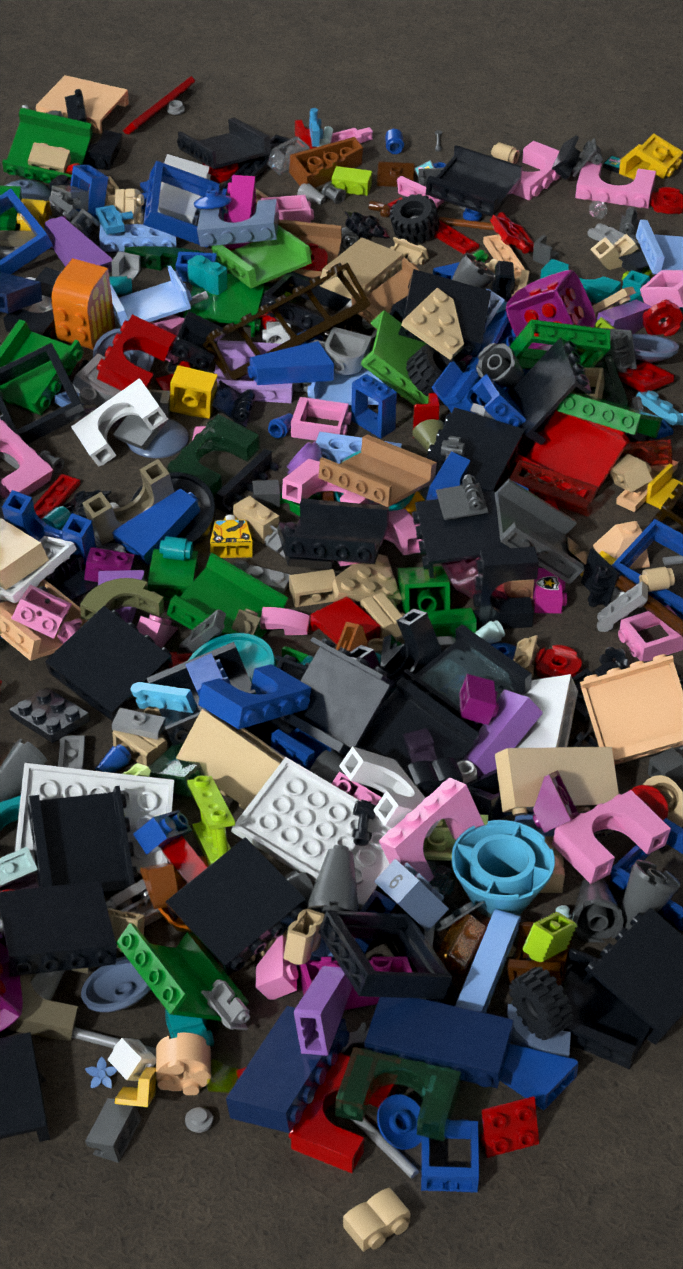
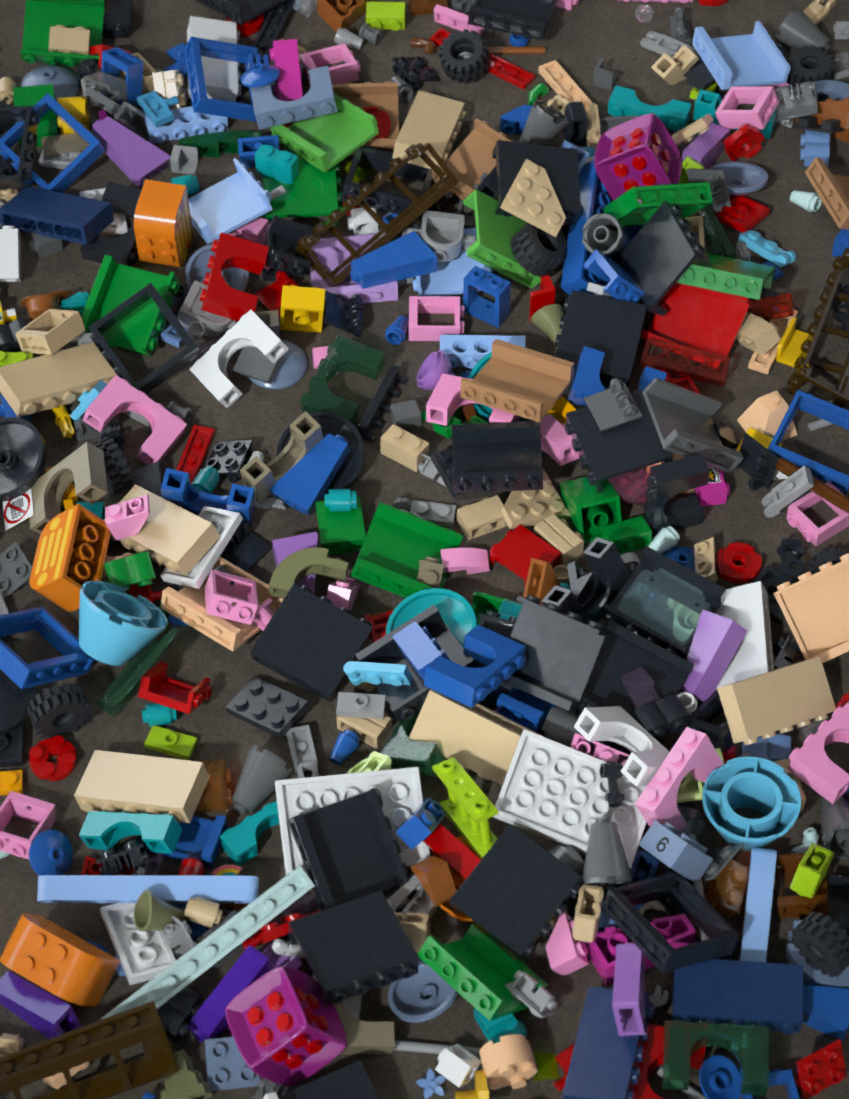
camera: 10 degrees left, 10 degrees up
magenta brick [84,547,135,582] -> none
dark grey hinge [178,609,226,653] -> none
yellow torso [210,515,252,558] -> none
tan hinge [390,237,429,266] -> none
blue panel [432,361,479,406] -> none
dark grey gear [441,436,465,461] -> none
magenta brick [459,674,499,725] -> none
red plate [490,212,534,254] -> none
magenta slope [533,770,579,833] -> none
tan brick [639,566,675,592] -> none

